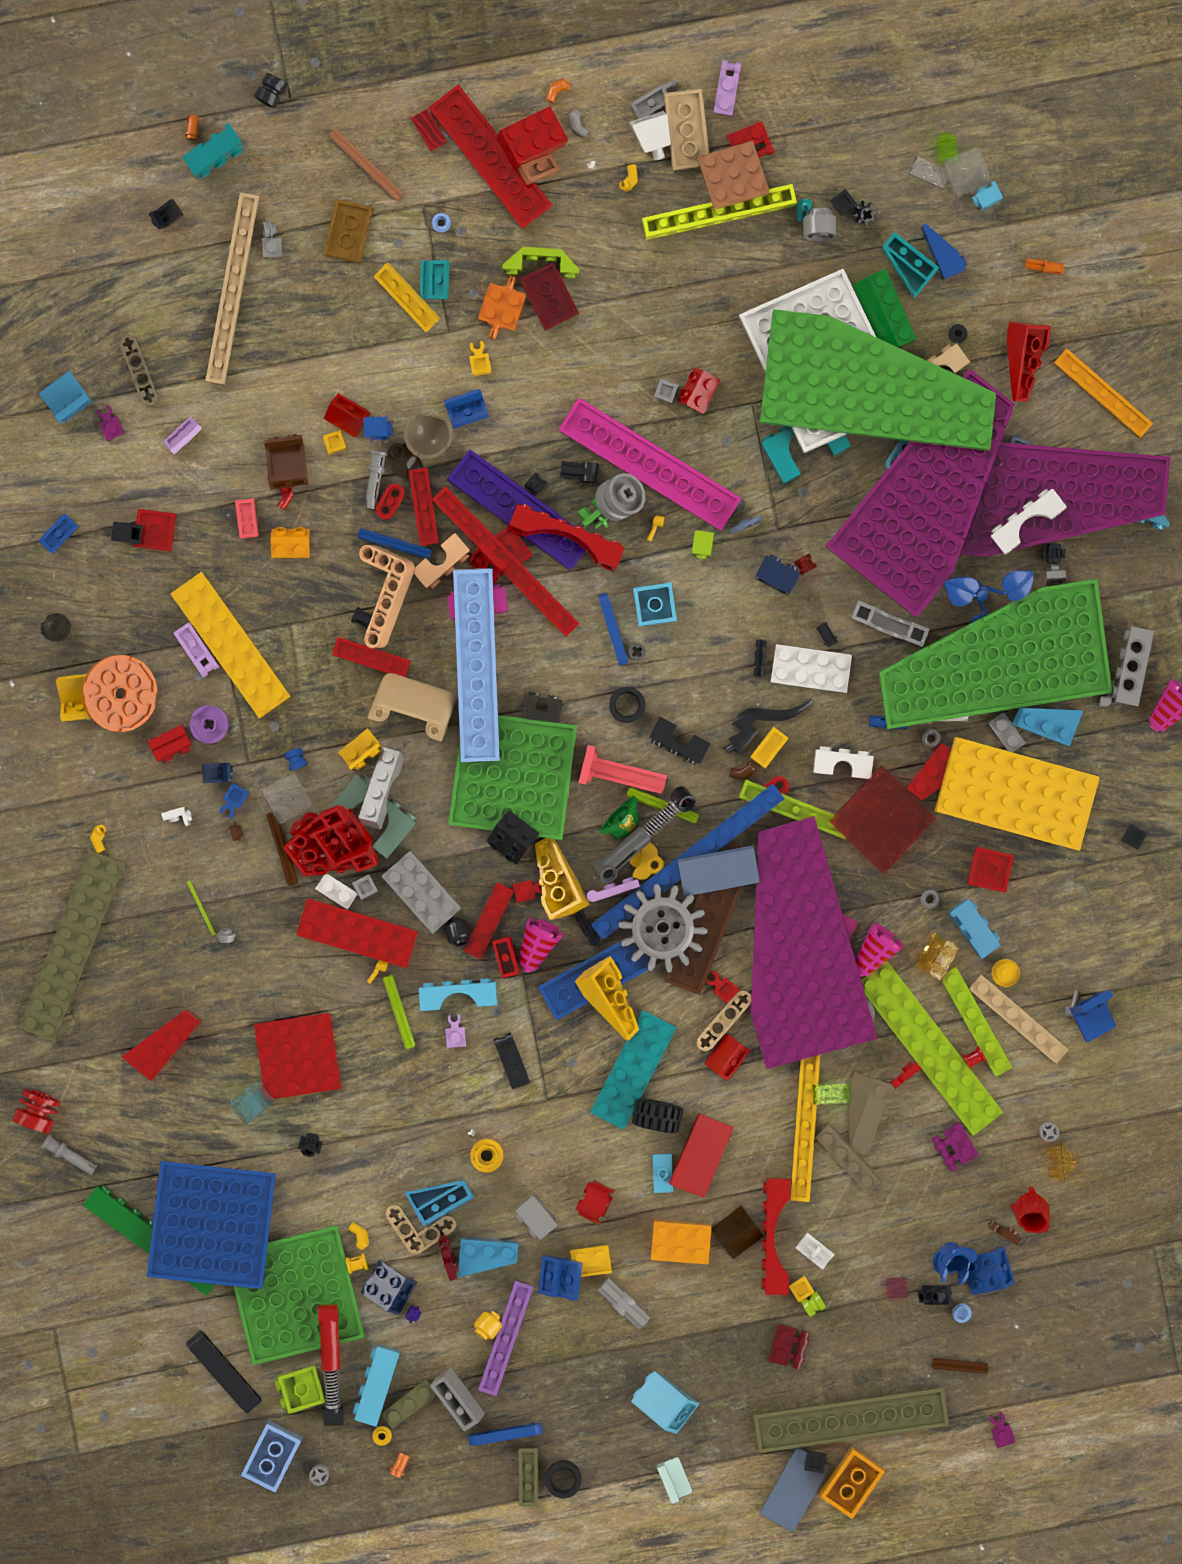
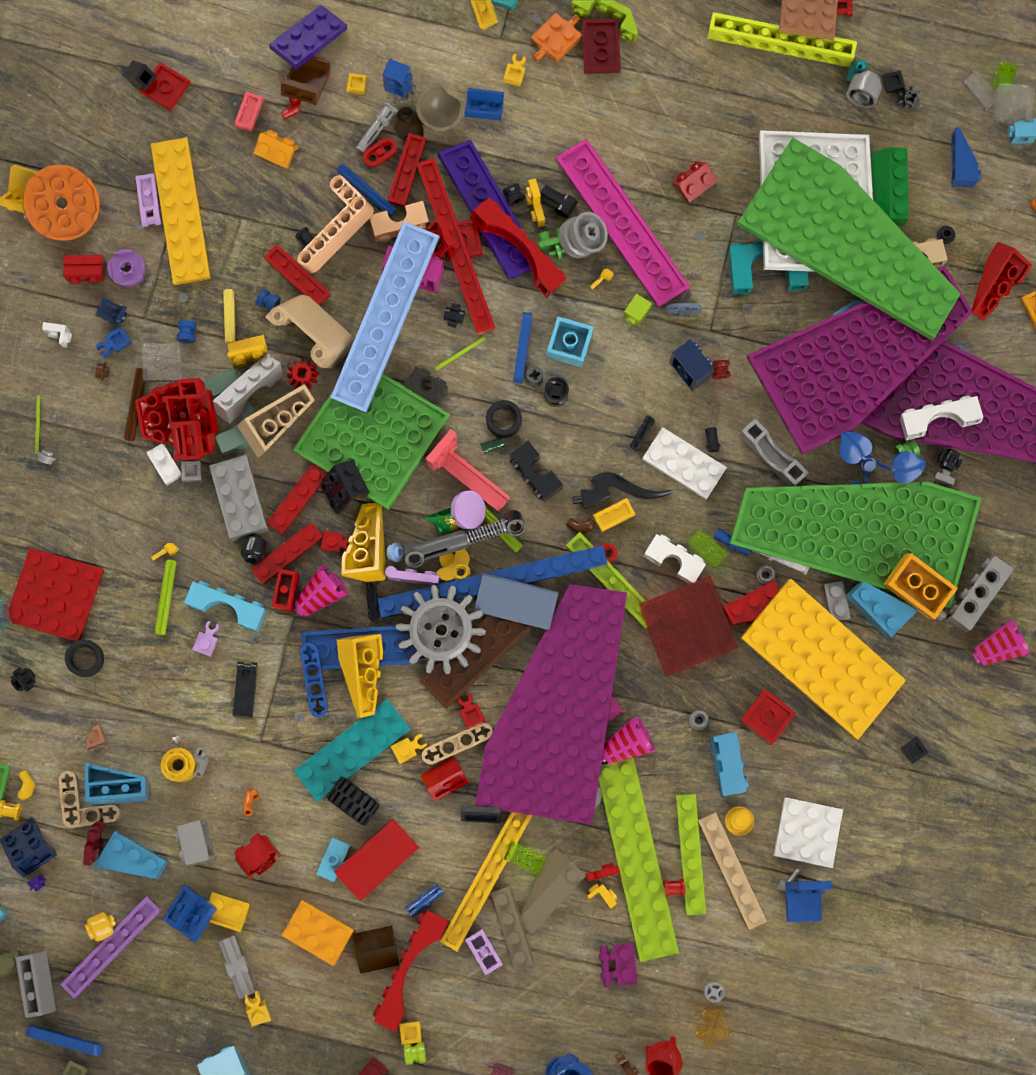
camera: 20 degrees right, 10 degrees down
blue plate [38,513,79,554] -> none
clear smoke hair [40,613,71,642] -> none
lavender plate [163,416,202,454] -> none
red brick [296,898,419,968] -> none
red panel [324,393,371,438] -> none
light grey plate [654,379,678,404] -> none
white hips [795,1233,835,1269] -> none
teal wedge [881,232,939,301] -> none
clear yellow bracket [915,933,959,980] -> none
none -> black tyre [65,639,104,678]
none -> nougat tile [86,724,107,750]
none -> red plate [169,420,205,460]
none -> light grey arm [194,747,209,778]
none -> light yellow axle [223,289,236,344]
none -> tan wedge [237,384,315,458]
none -> orange arm [243,789,259,817]
none -> yellow plate [245,991,271,1027]
none -> blue wheel [255,288,281,312]
none -> red plate [267,463,327,535]
none -> dark purple plate [269,5,347,69]
none -> red gear [286,358,319,389]
none -> blue beam [300,642,328,717]
none -> light blue plate [387,543,403,562]
none -> yellow plate [391,734,428,764]
none -> blue pin [405,884,445,918]
none -> lime piece [434,336,486,371]
none -> black gear [443,303,465,328]
none -> lavender tile [451,491,486,529]
none -> black tile [461,805,501,824]
none -> lavender brick [465,929,503,975]
none -> clear green pin [481,436,505,455]
none -> yellow plate [525,178,545,227]
none -> black wheel [544,377,569,407]
none -> yellow bracket [586,884,617,909]
none -> clear neon green plate [687,529,728,569]
none -> white plate [773,797,843,868]
none -> light orange brick [883,553,958,620]
none -> bright green wheel [894,439,920,456]

